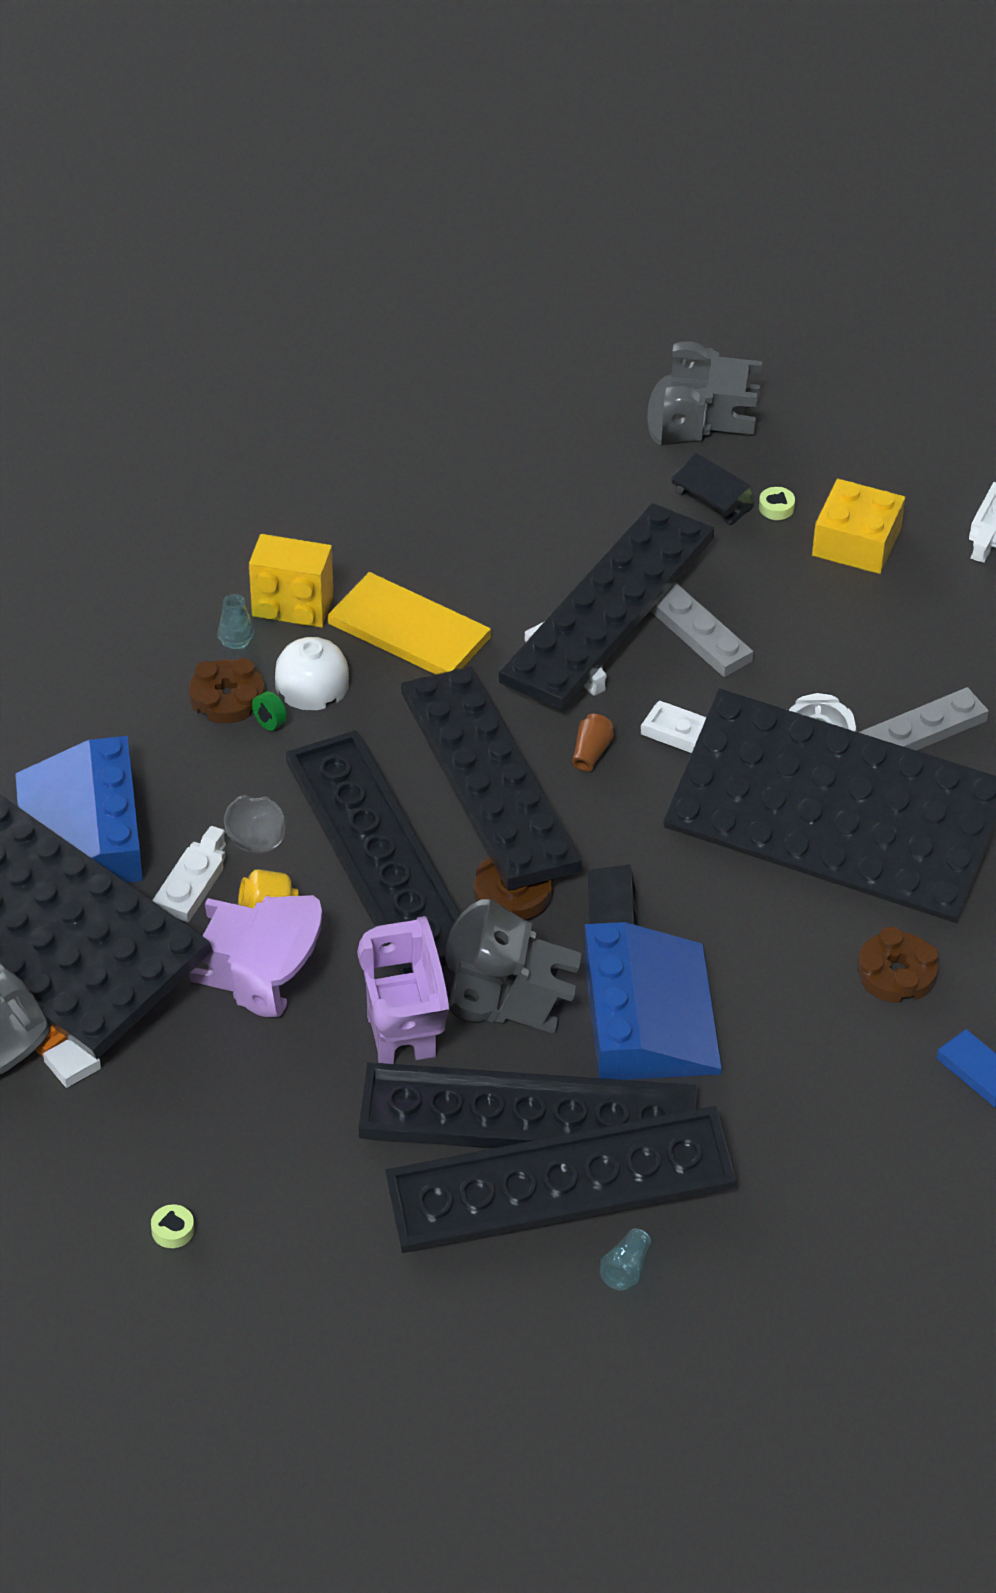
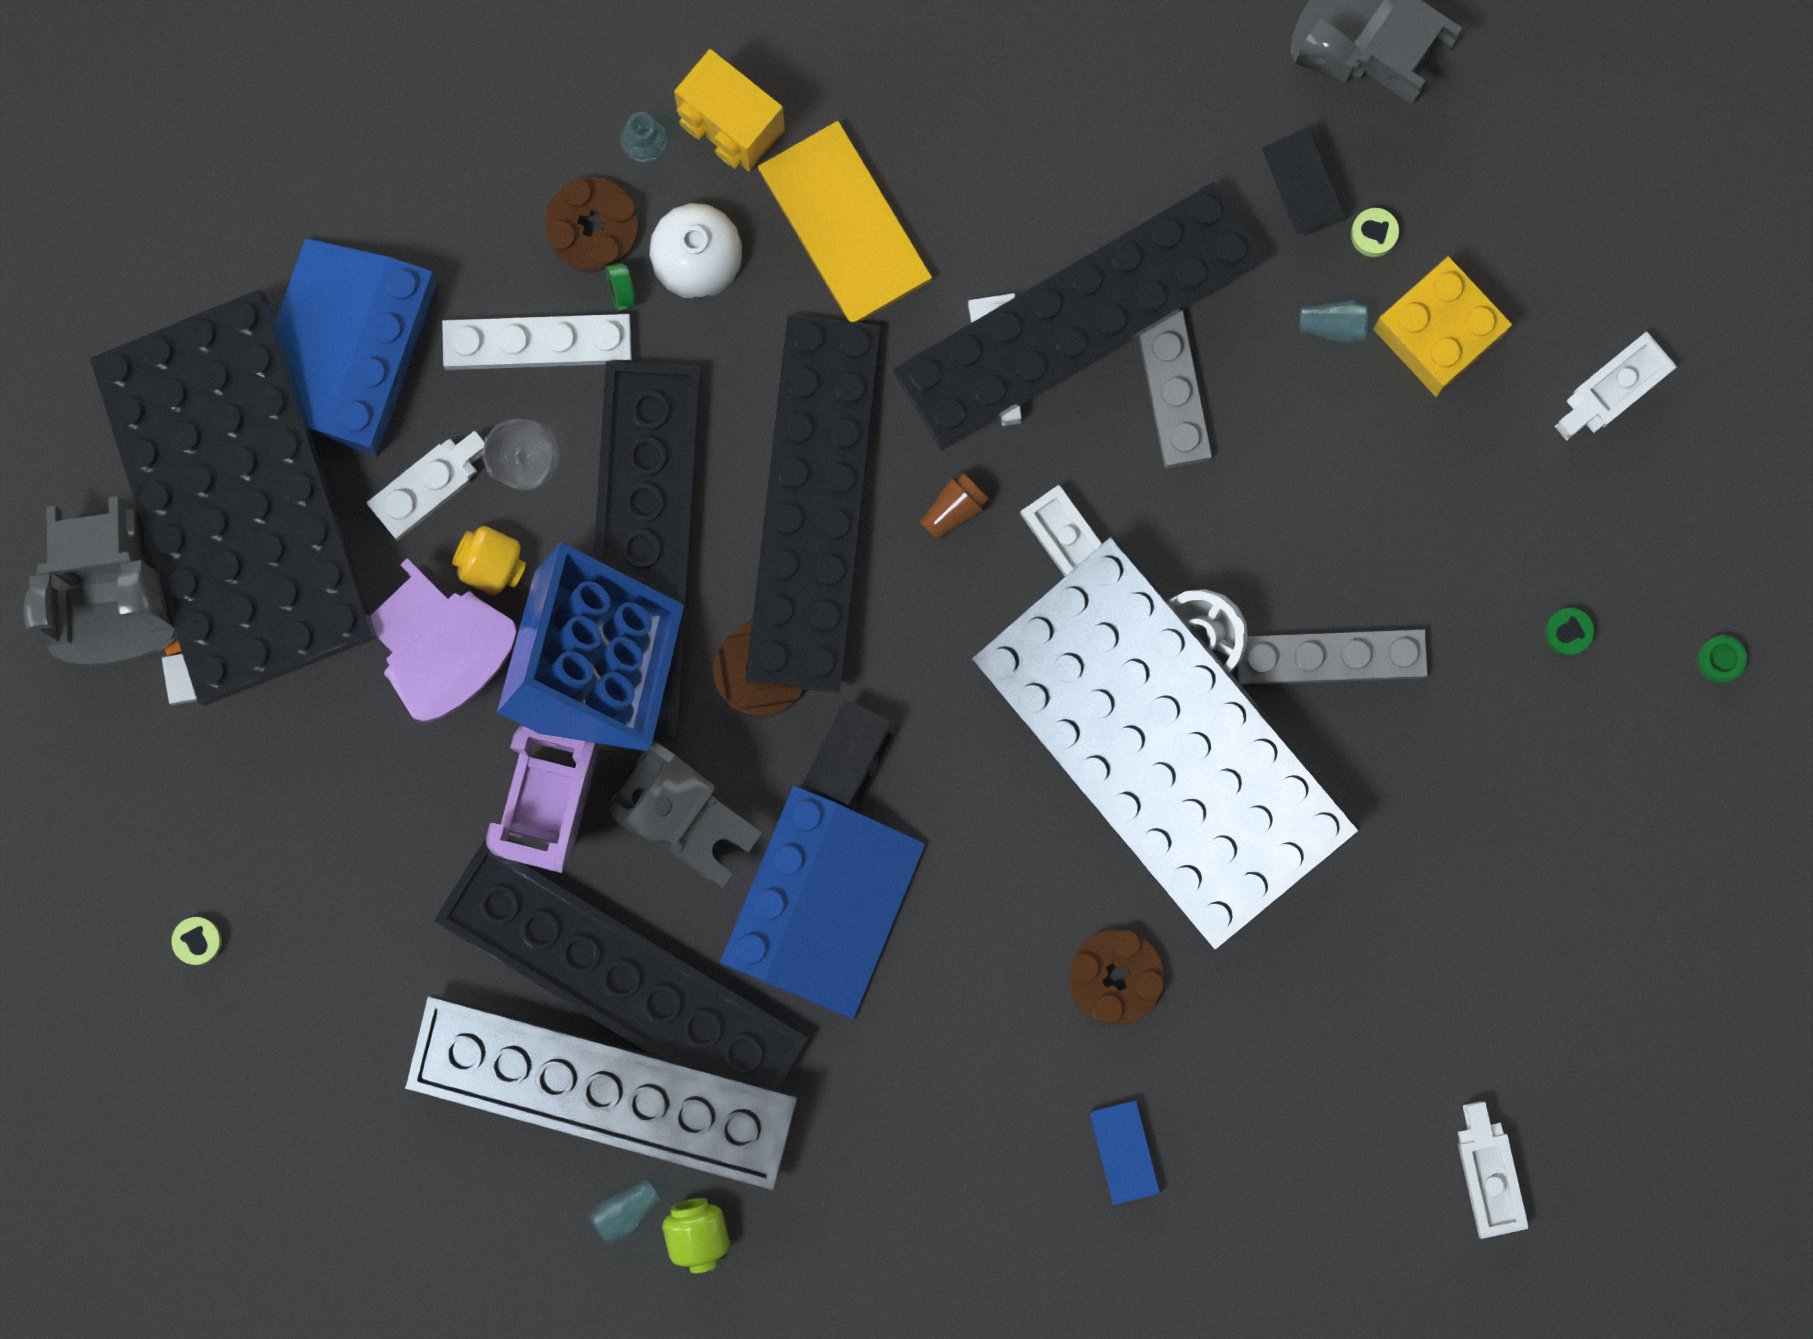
camera: 25 degrees right, 35 degrees up
none -> white plate [442,314,632,370]
none -> blue slope [497,542,684,751]
none -> lime head [662,1198,730,1273]
none -> clear light blue cone [1300,299,1369,346]

